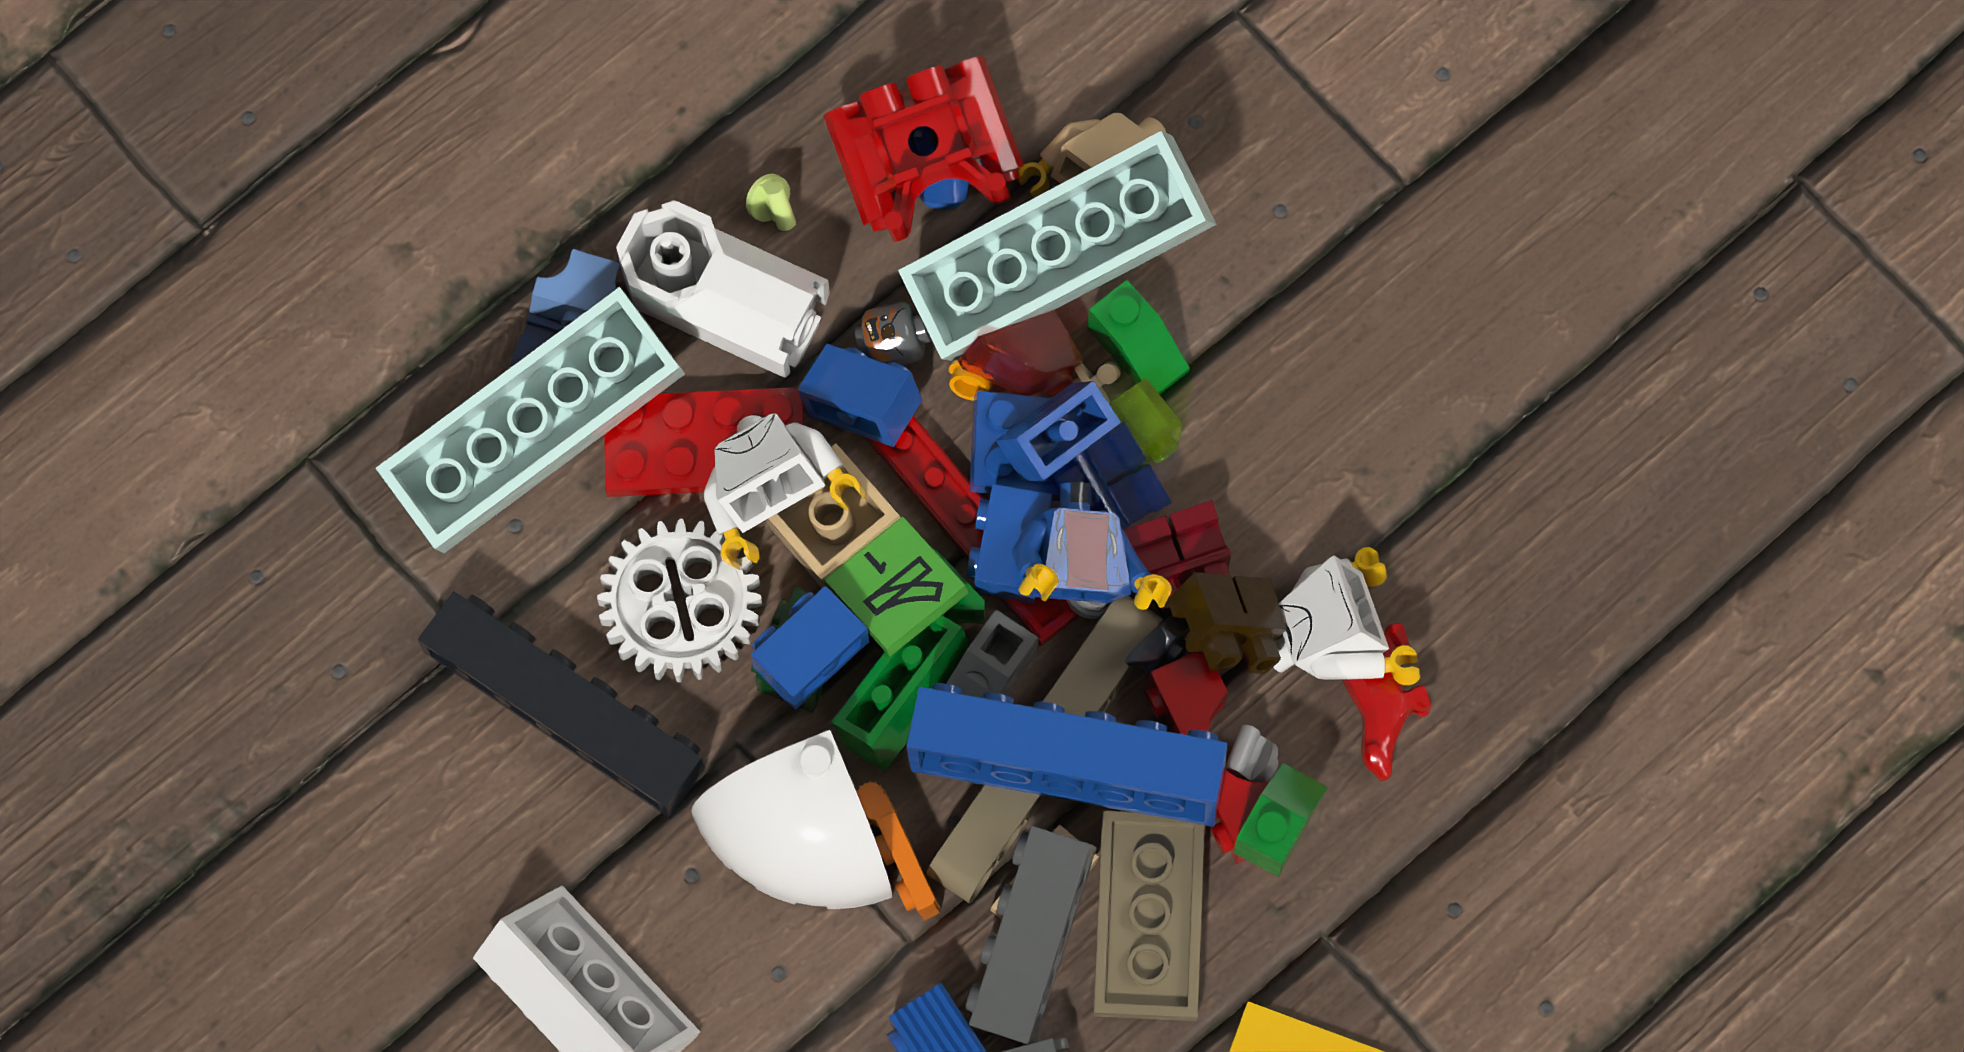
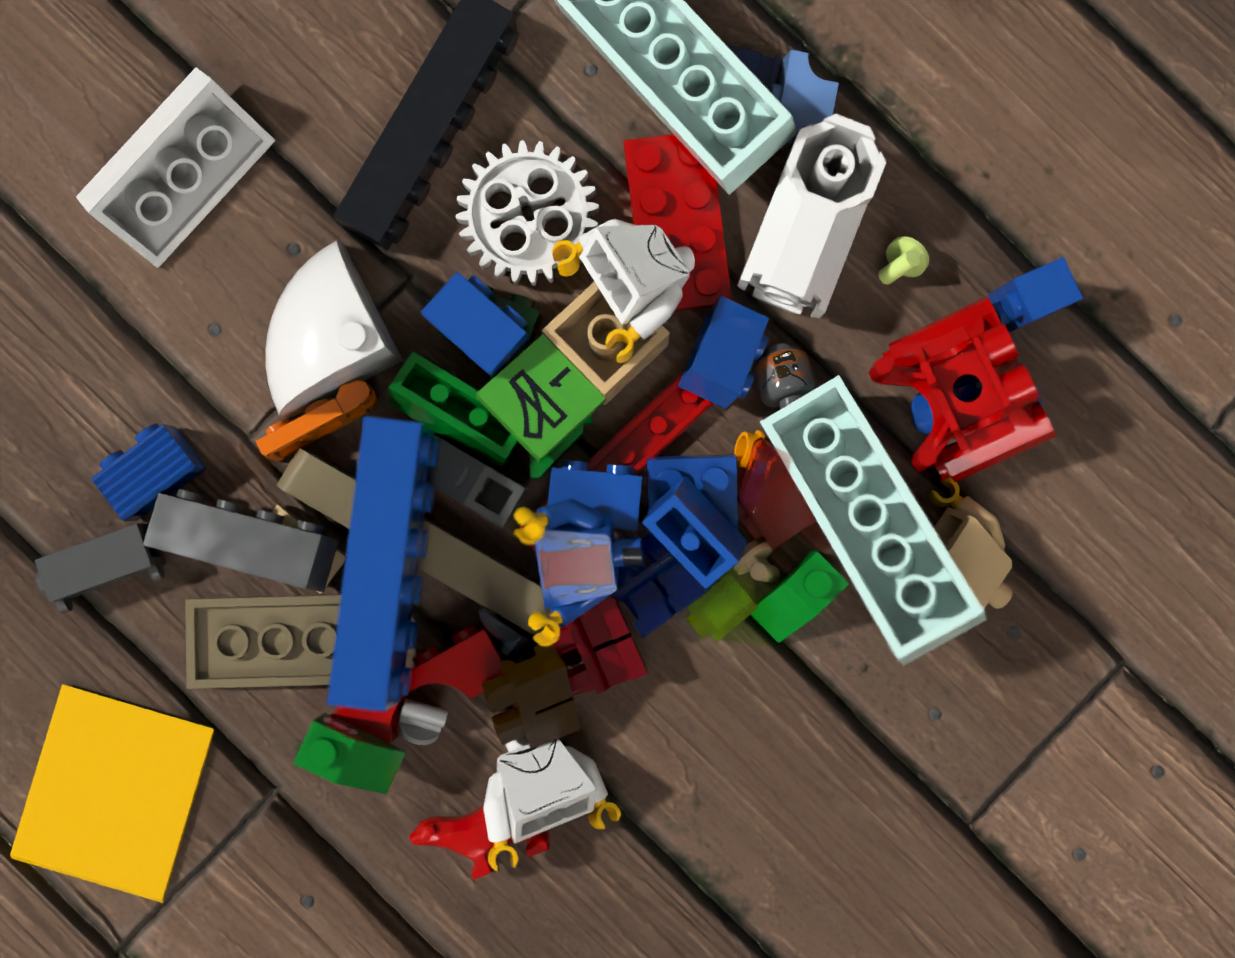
camera: 85 degrees right, 15 degrees up
none -> blue brick [988,257,1083,333]

